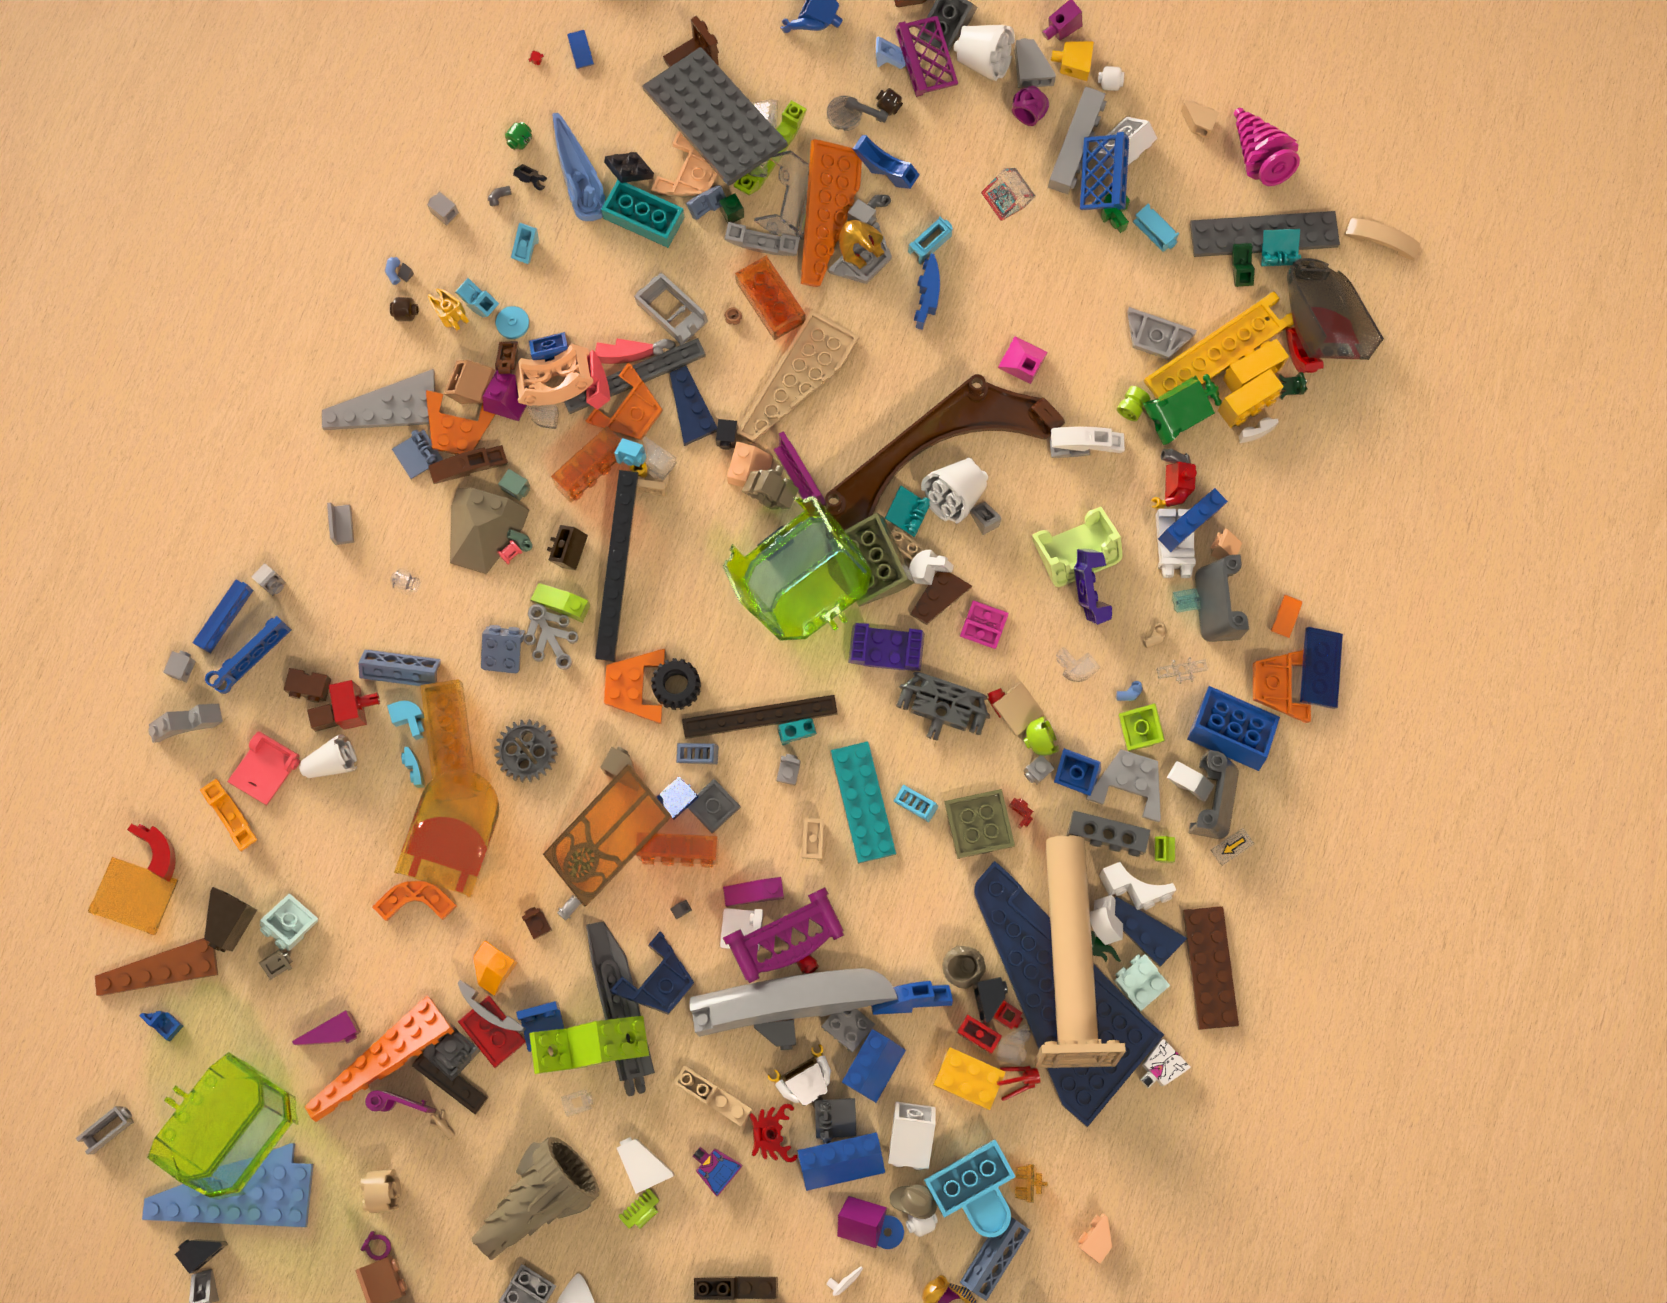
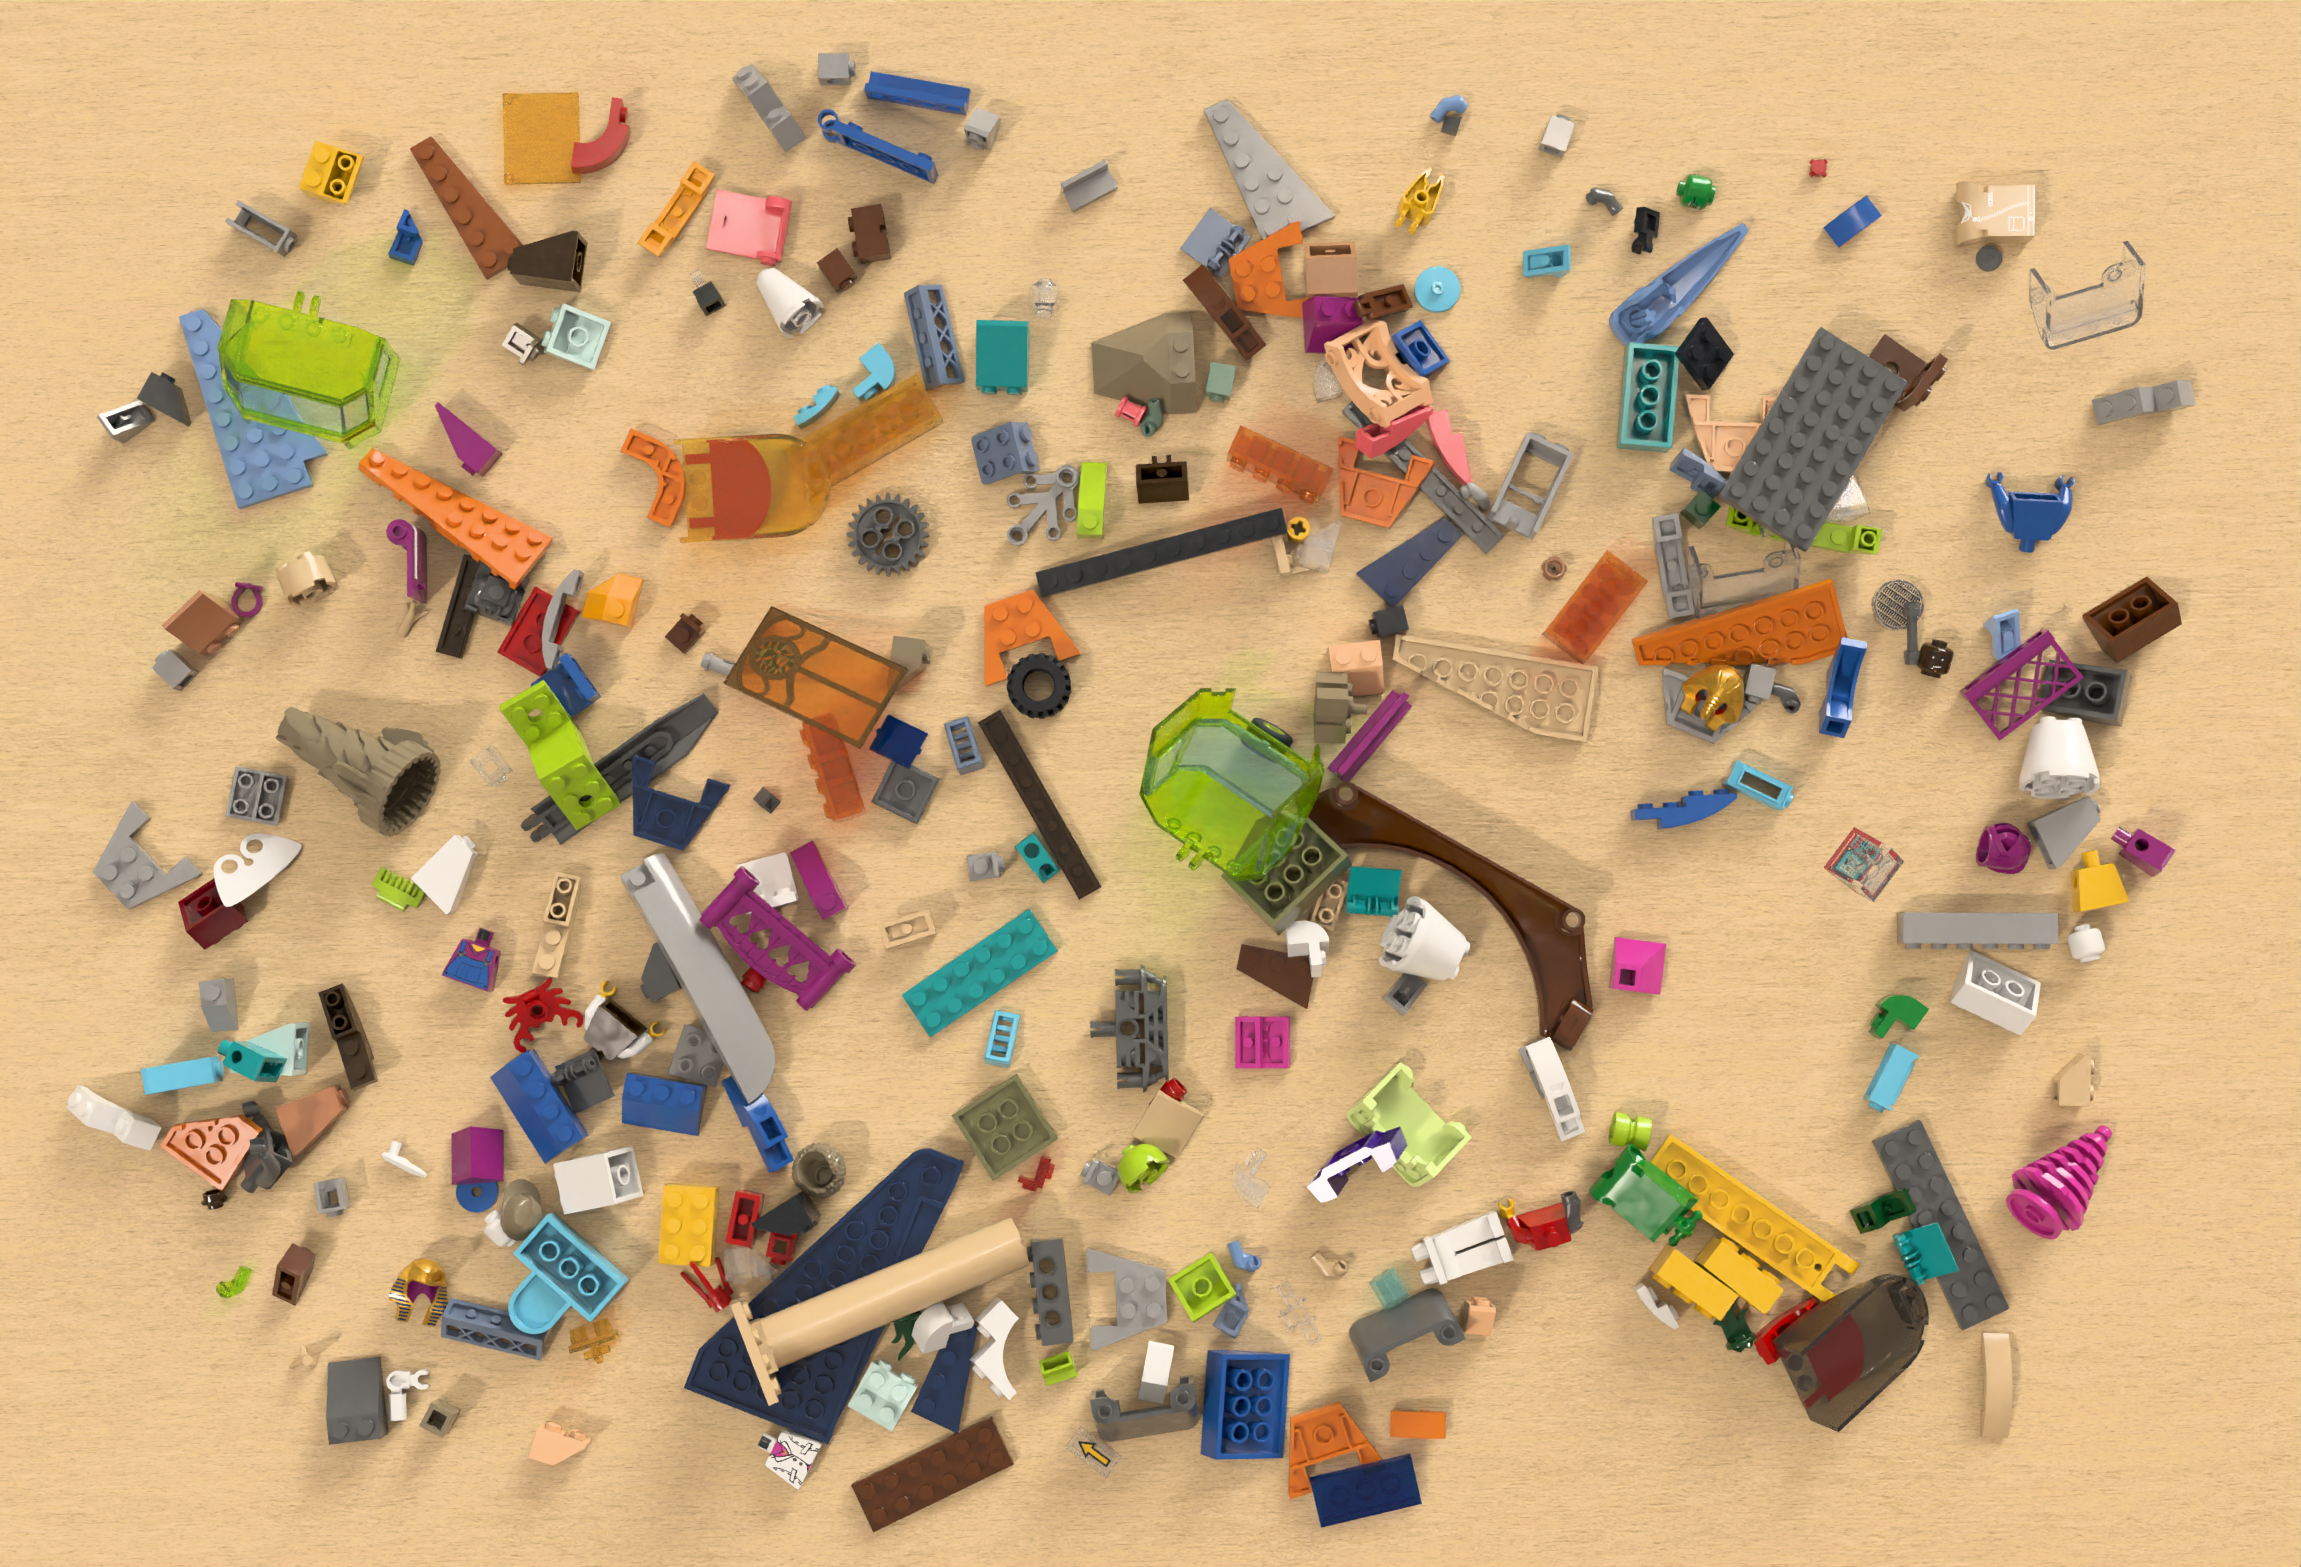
camera: 75 degrees right, 10 degrees up
red brick [329,680,380,730] -> none
dark brown head [390,297,419,322] -> none
medium azure brick [455,278,499,318] -> none
medium azure brick [614,438,646,467] -> none
dark purple plate [848,623,925,671] -> none
blue slope [1054,748,1101,796] -> none
blue fence [1080,132,1129,210] -> none
light grey wing [1127,307,1197,360] -> none
blue arch [1158,488,1228,553] -> none
none -> yellow slope [298,140,364,205]
none -> pearl dark grey piece [690,269,726,317]
none -> teal slope [976,320,1030,396]
none -> sand blue slope [1212,1282,1249,1339]

